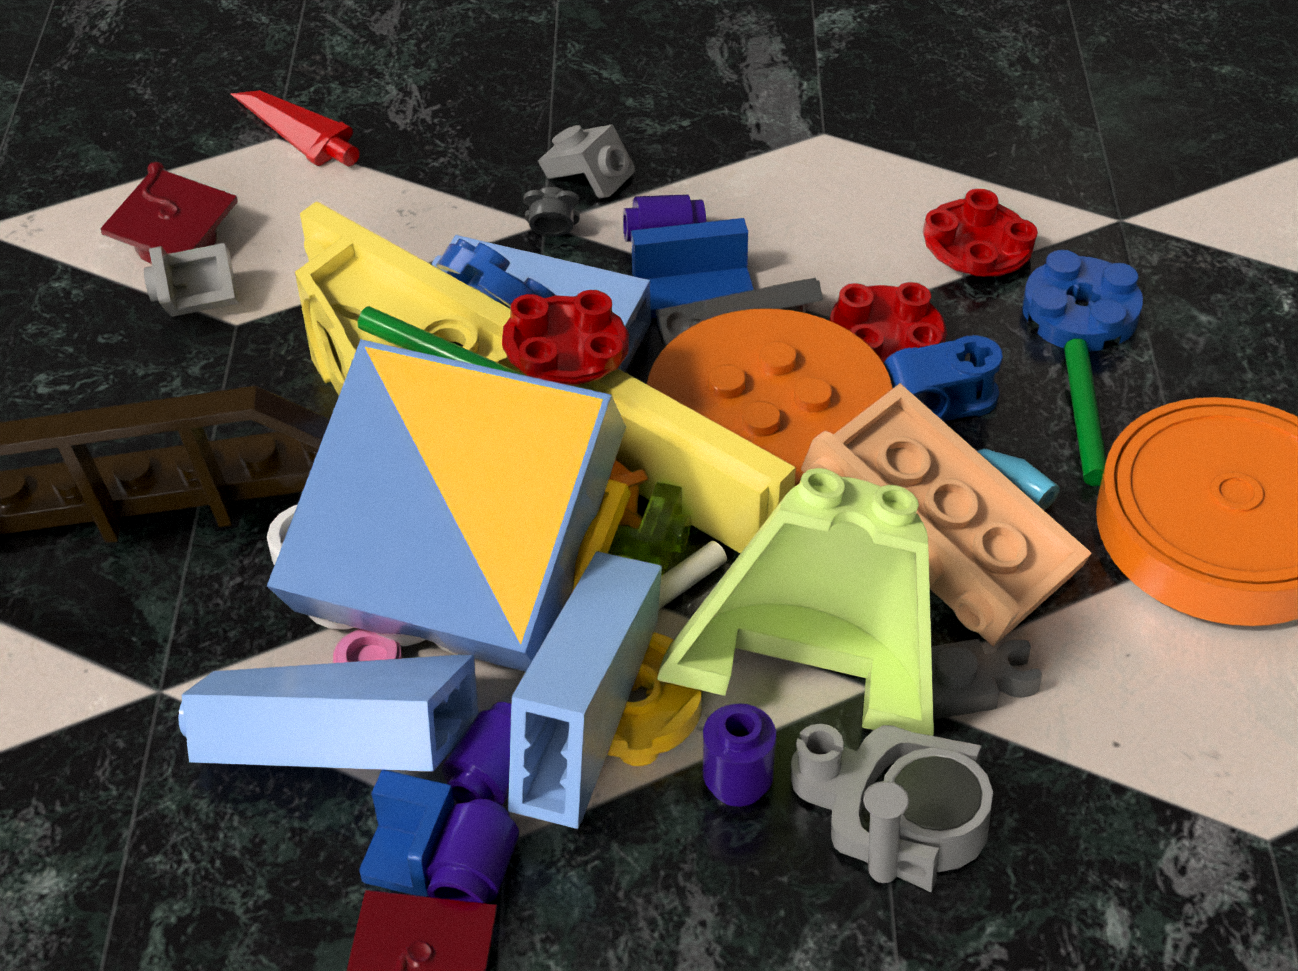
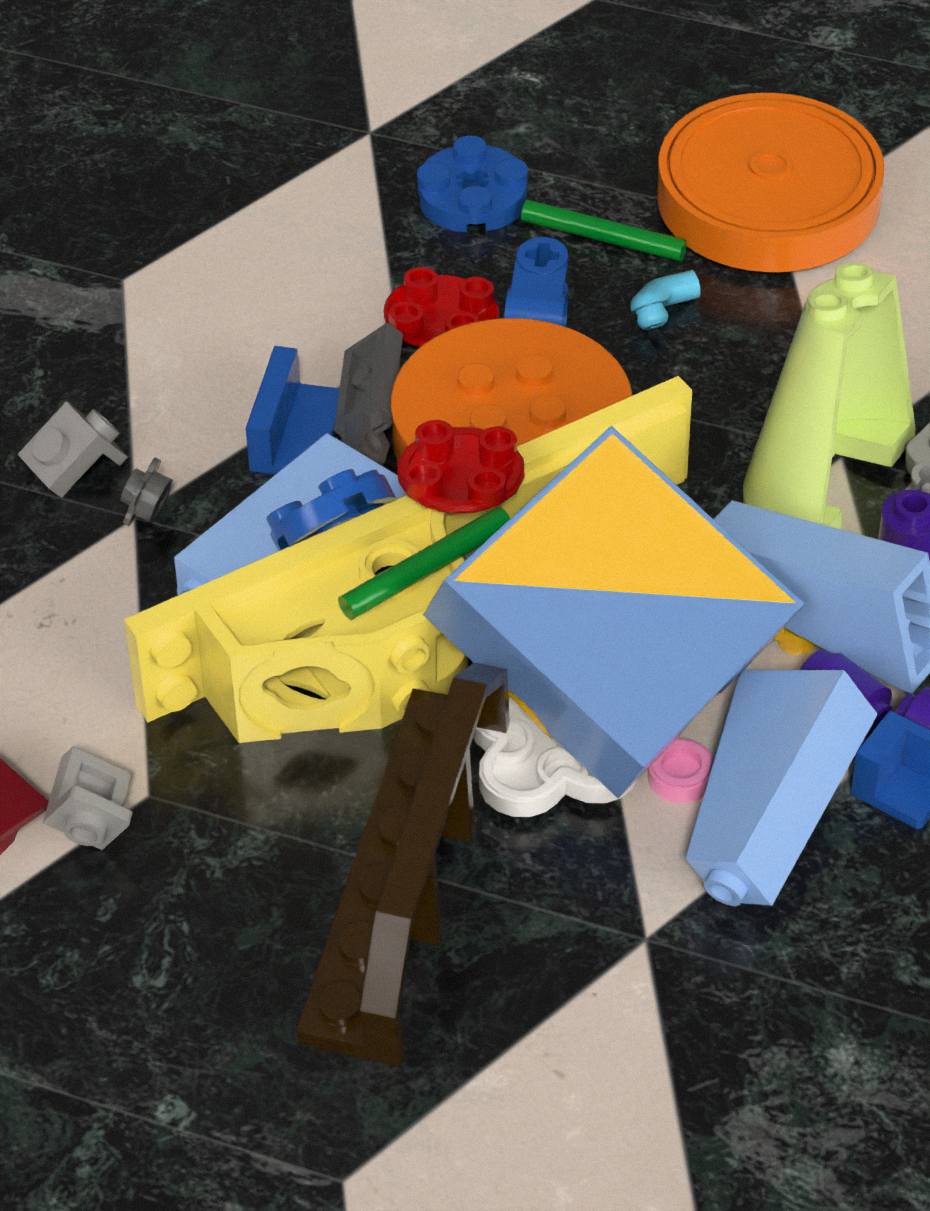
camera: 70 degrees left, 0 degrees up
dark purple brick [623,194,706,242] -> none
light nougat bracket [801,383,1092,647] -> none
red dish [923,189,1038,276] -> none

